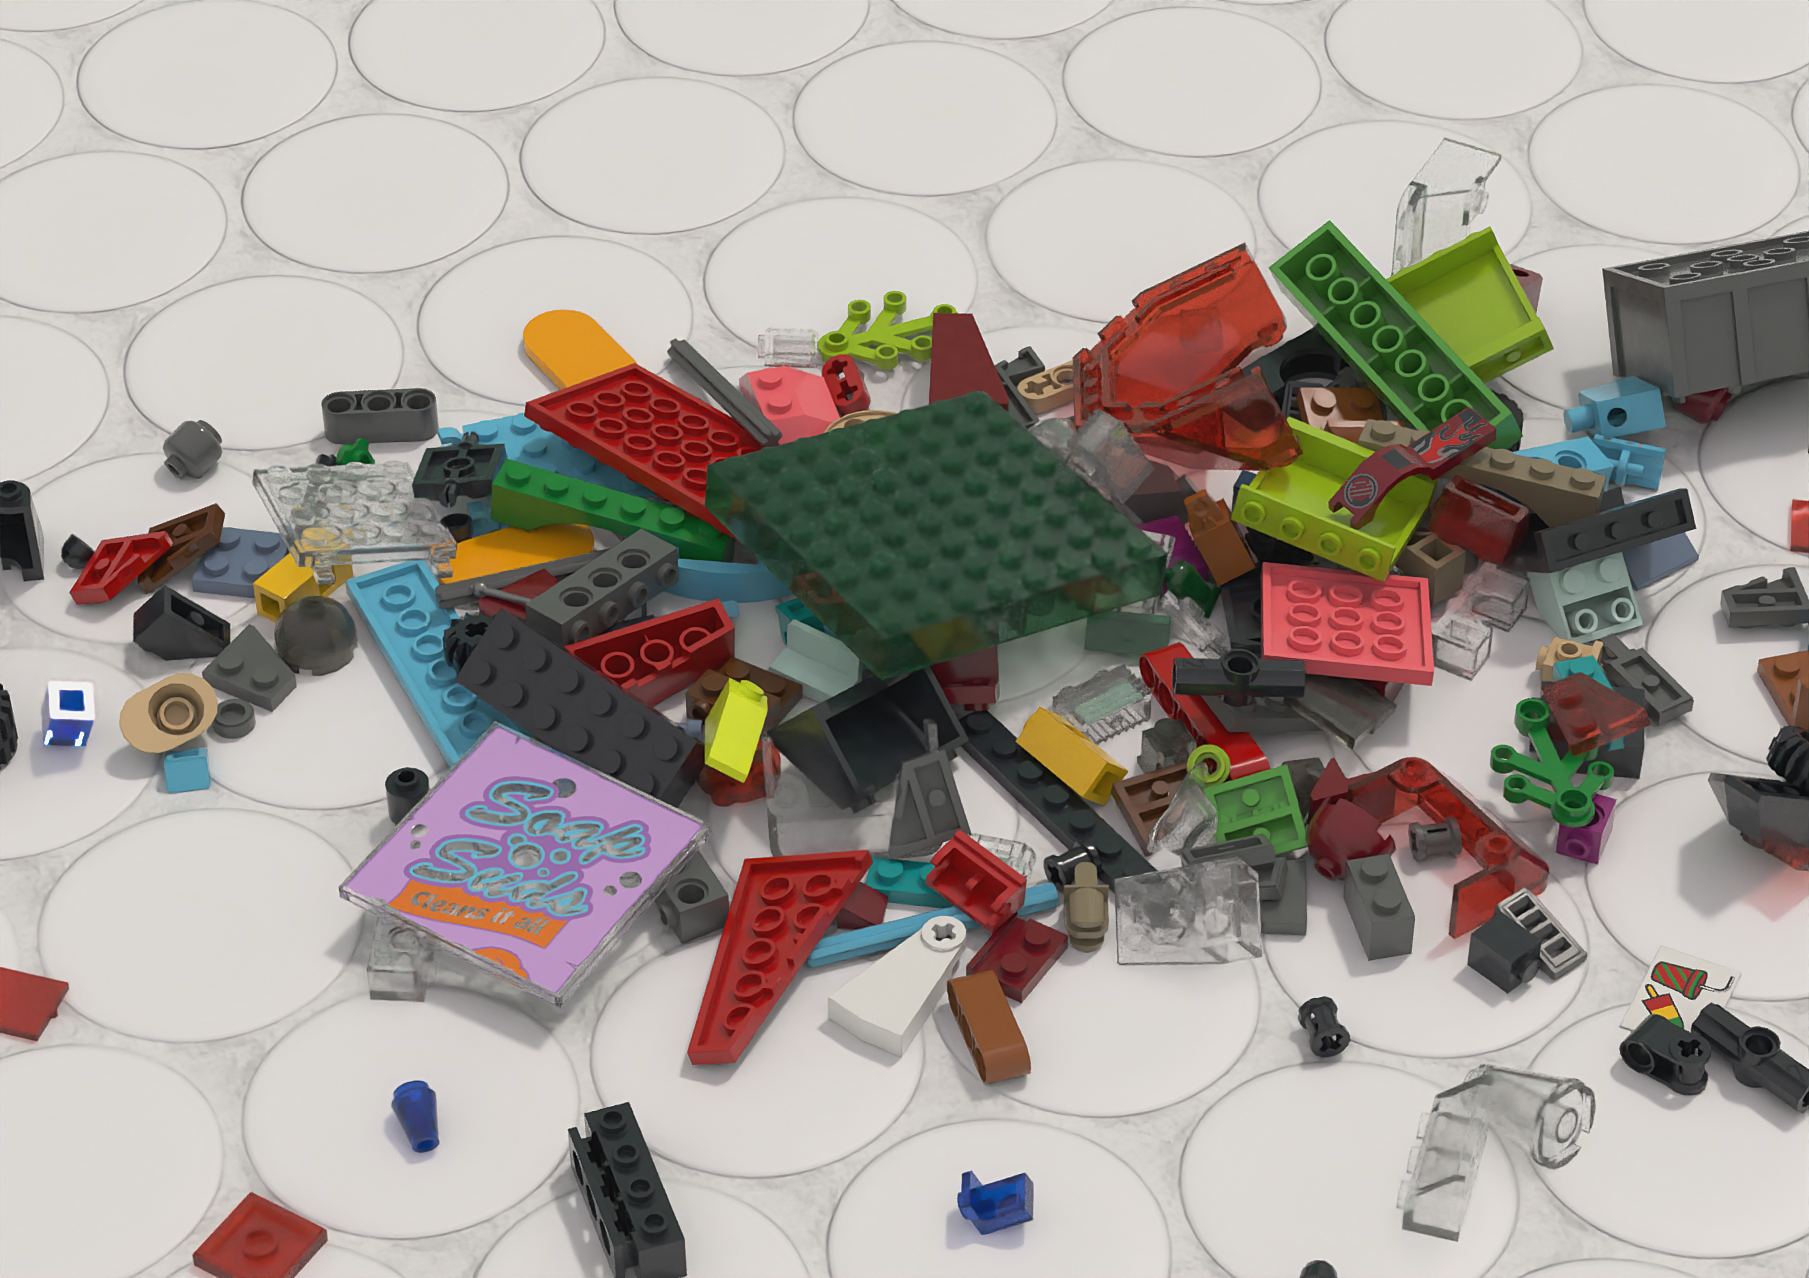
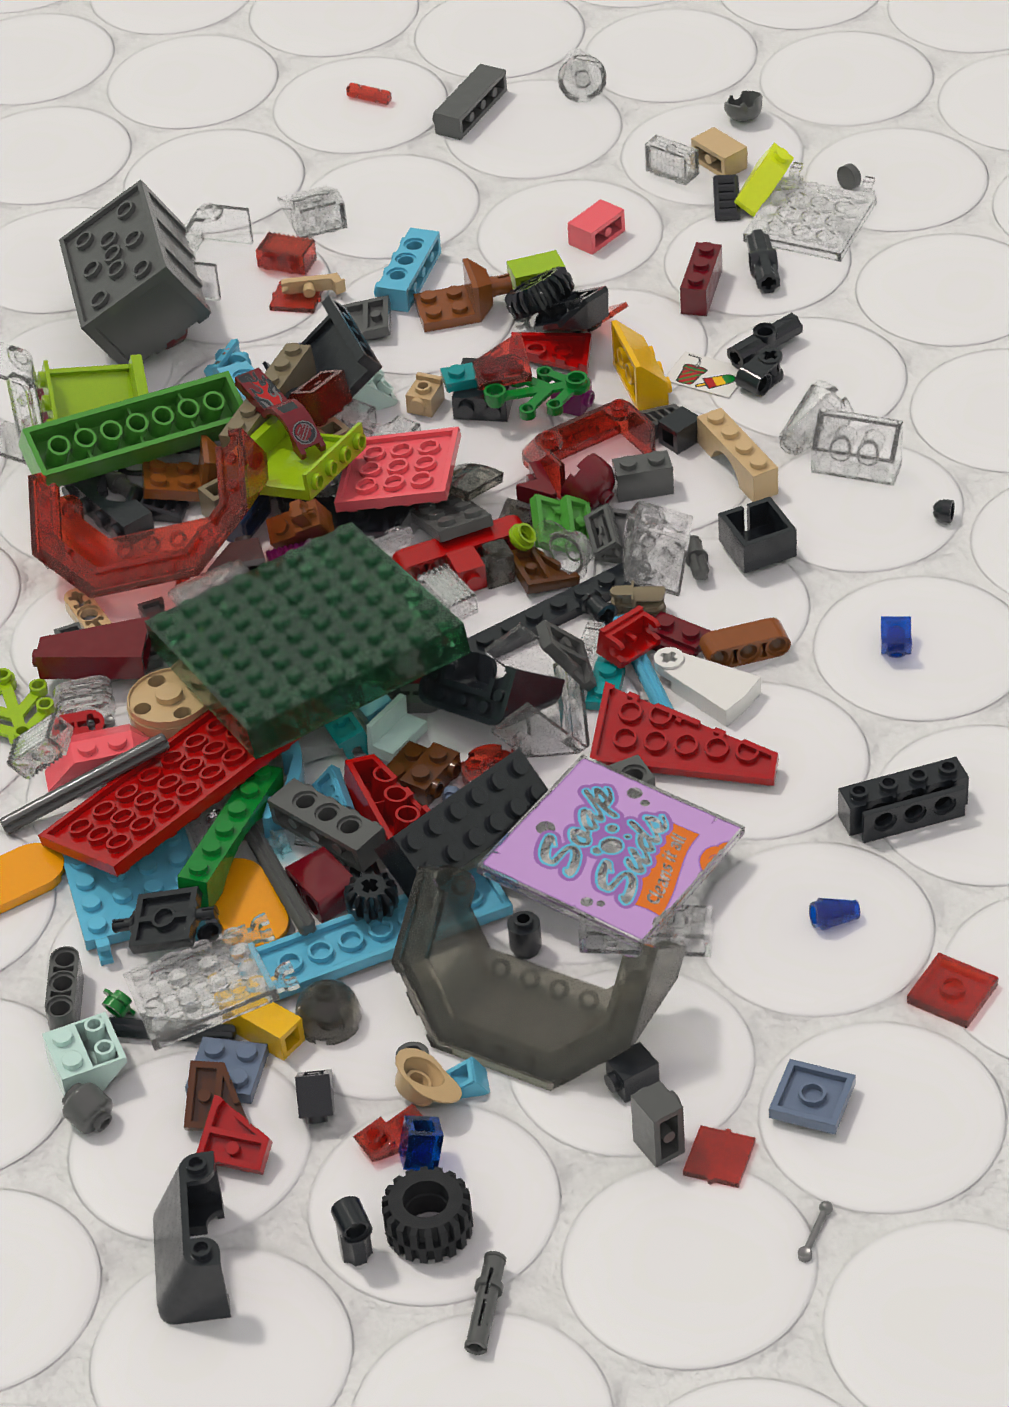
camera: 85 degrees left, 0 degrees up
dark grey wing [202,624,297,712] -> none
flat silver hinge [473,581,537,606] -> none
neon yellow slope [705,678,768,783] -> none
yellow brick [1015,706,1129,806] -> none
clear brick [1067,409,1155,505] -> none
black piece [1172,649,1305,707] -> none
black bush [1298,996,1350,1057] -> none
dark grey bush [1408,817,1462,861] -> none
medium azure torso [1563,376,1666,438] -> none
dark grey hinge [1599,633,1694,726] -> none
none -> light aqua slope [42,1012,127,1096]
none -> clear brick [53,675,116,722]
none -> clear red slope [353,1103,434,1162]
none -> clear smoke windscreen [391,865,687,1091]
none -> red brick [446,545,487,595]
none -> red wing [509,332,592,374]
none -> black brick [604,1042,660,1103]
none -> yellow slope [611,320,672,411]
none -> dark grey brick [631,1081,685,1167]
none -> dark grey axle [683,535,709,581]
none -> tan arch [697,408,778,502]
none -> black piece [718,497,797,574]
none -> sand blue plate [769,1059,856,1134]

